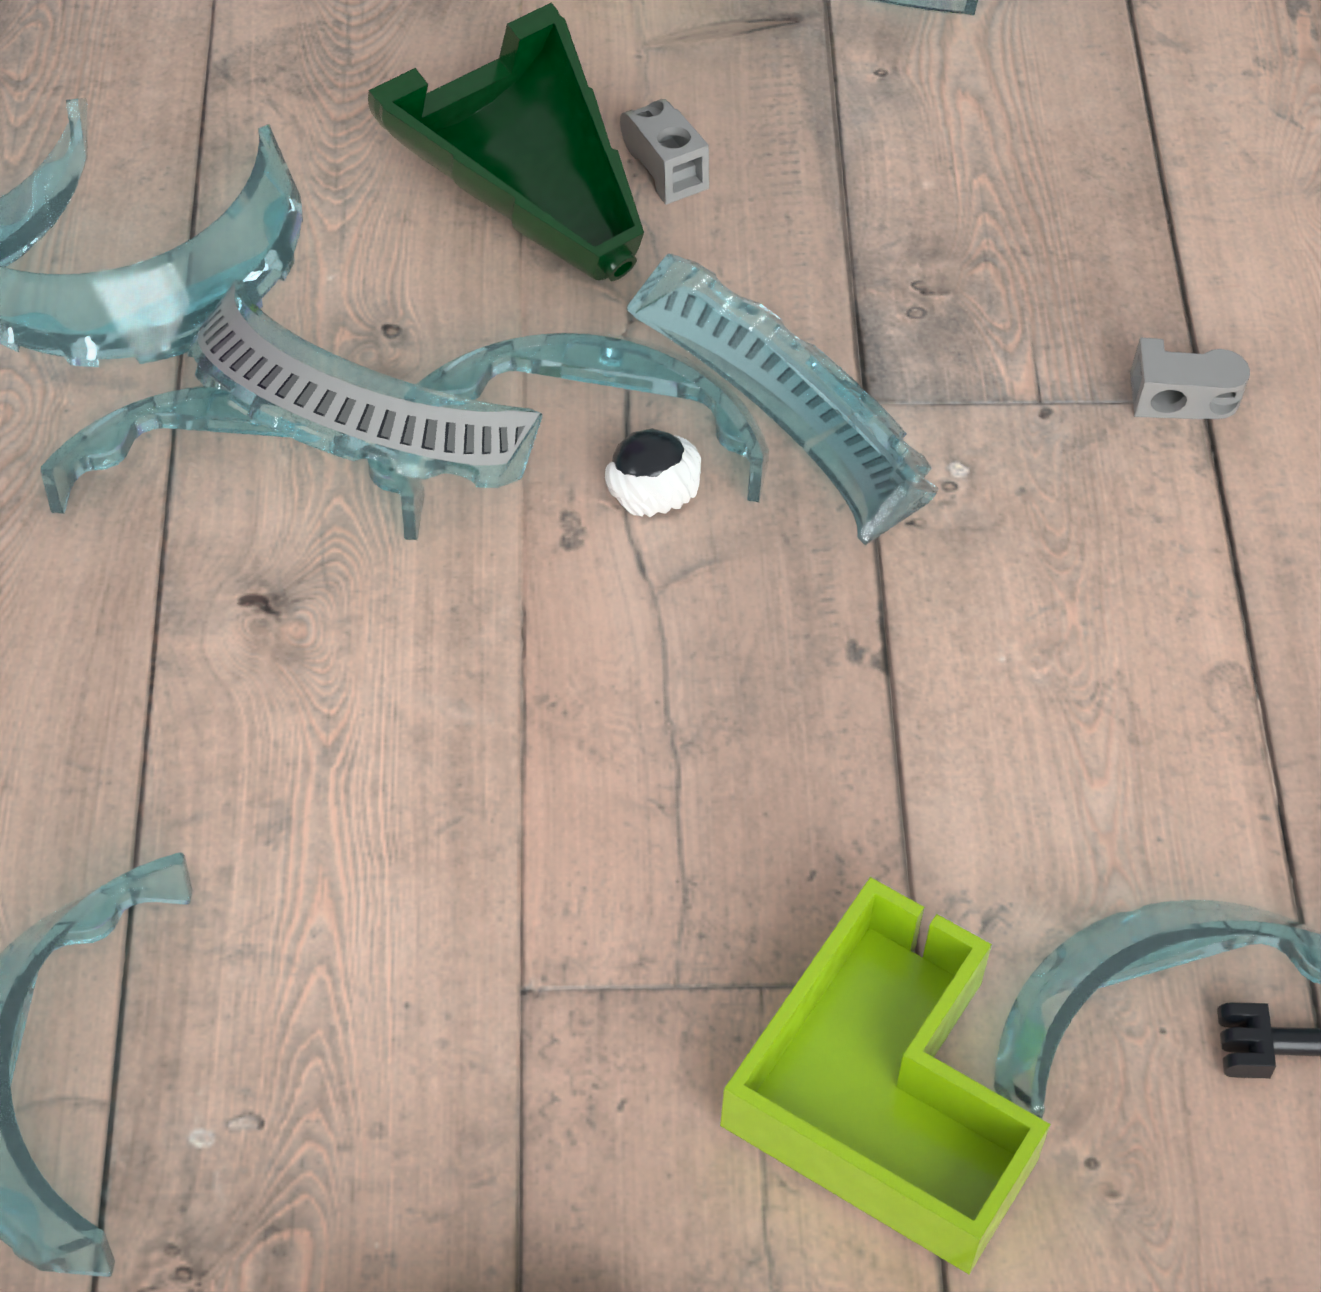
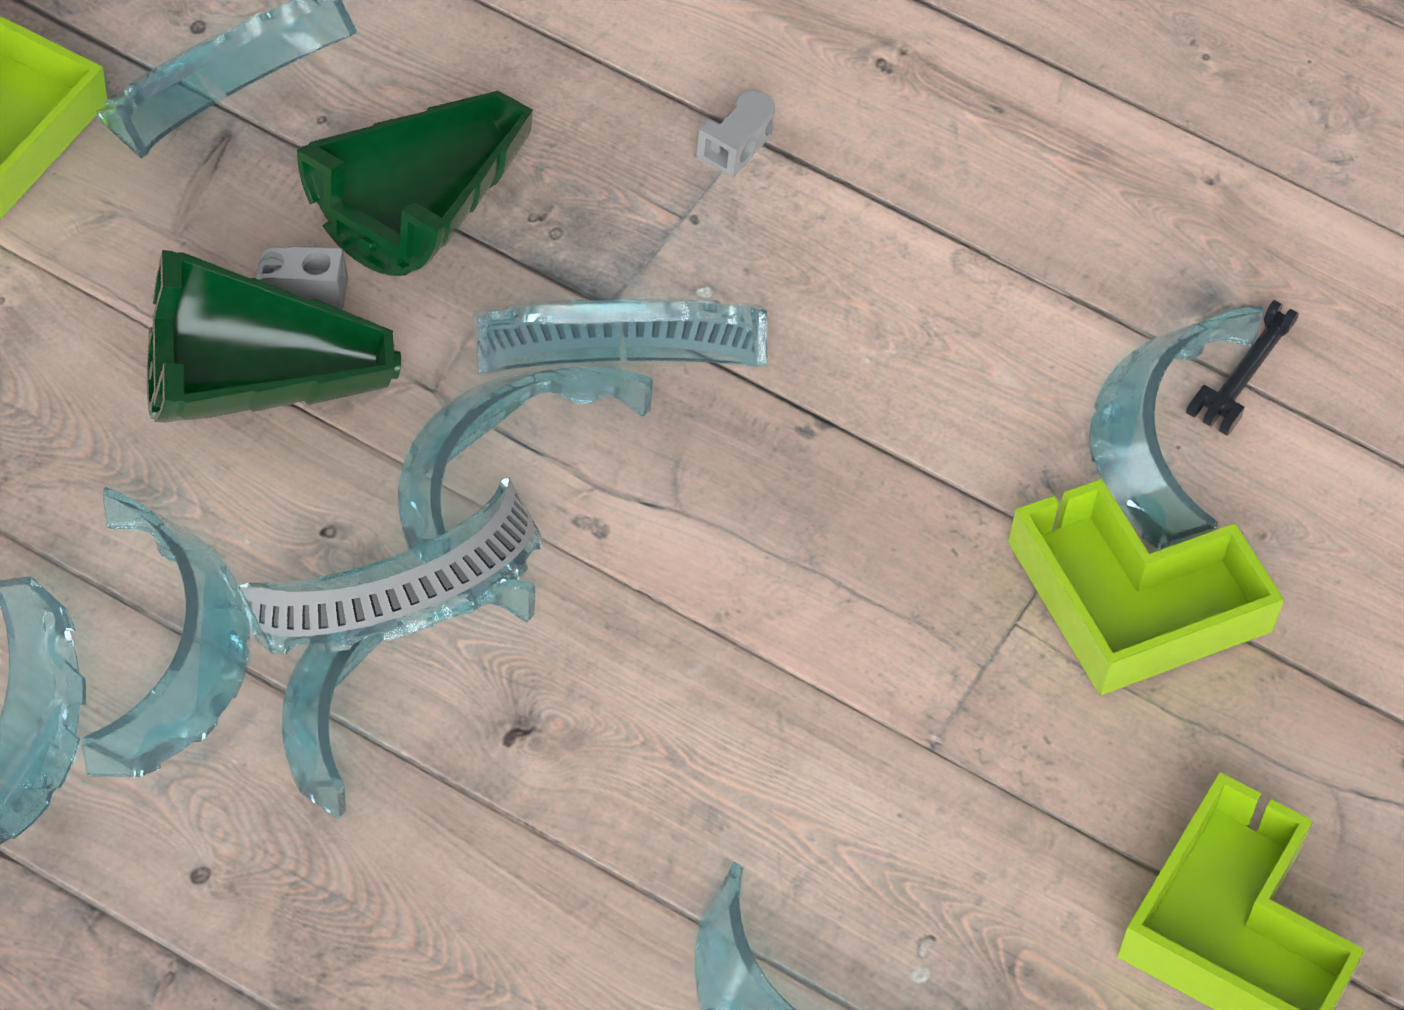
camera: 60 degrees left, 0 degrees up
hair [605,428,701,517] -> none
none -> dark green cone [297,91,533,276]

